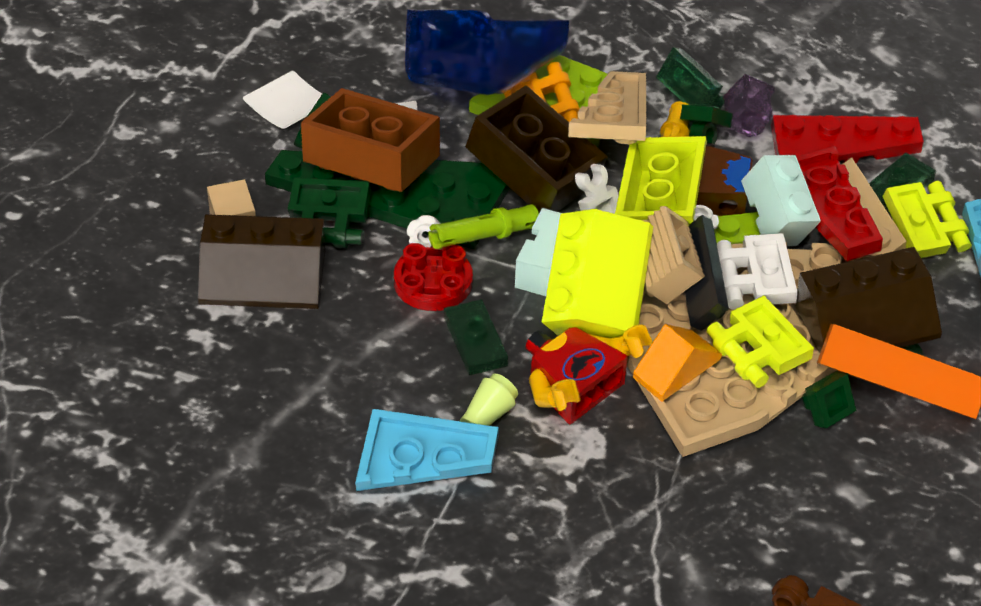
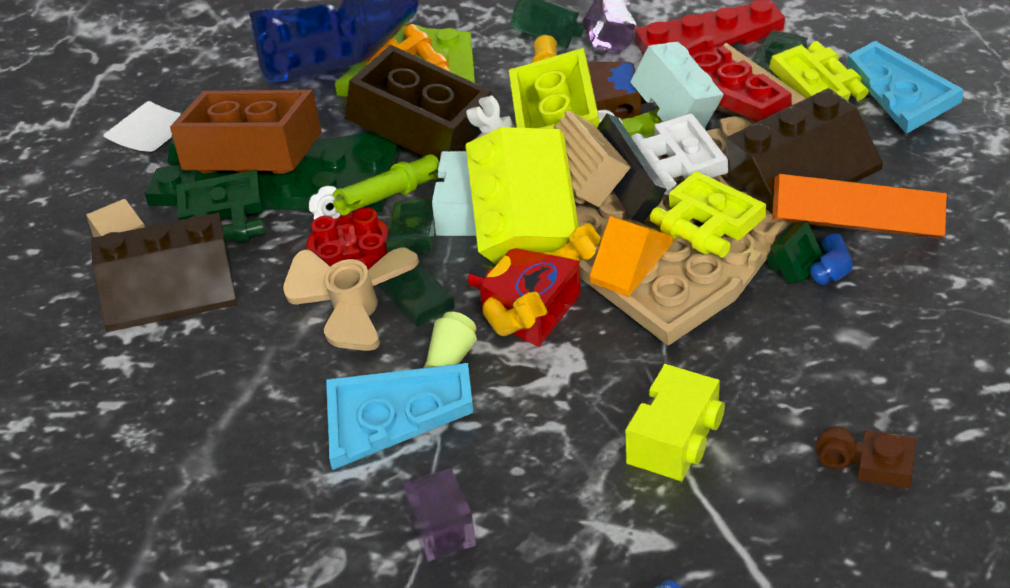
camera: 10 degrees left, 5 degrees down
tan wing [568,71,646,144] -> none
dark green tile [680,104,733,144] -> none
none -> tan piece [283,247,419,351]
none -> clear green plate [386,199,435,253]
none -> clear purple brick [402,468,476,562]
none -> neon yellow brick [625,364,725,482]
none -> blue arm [810,234,853,286]

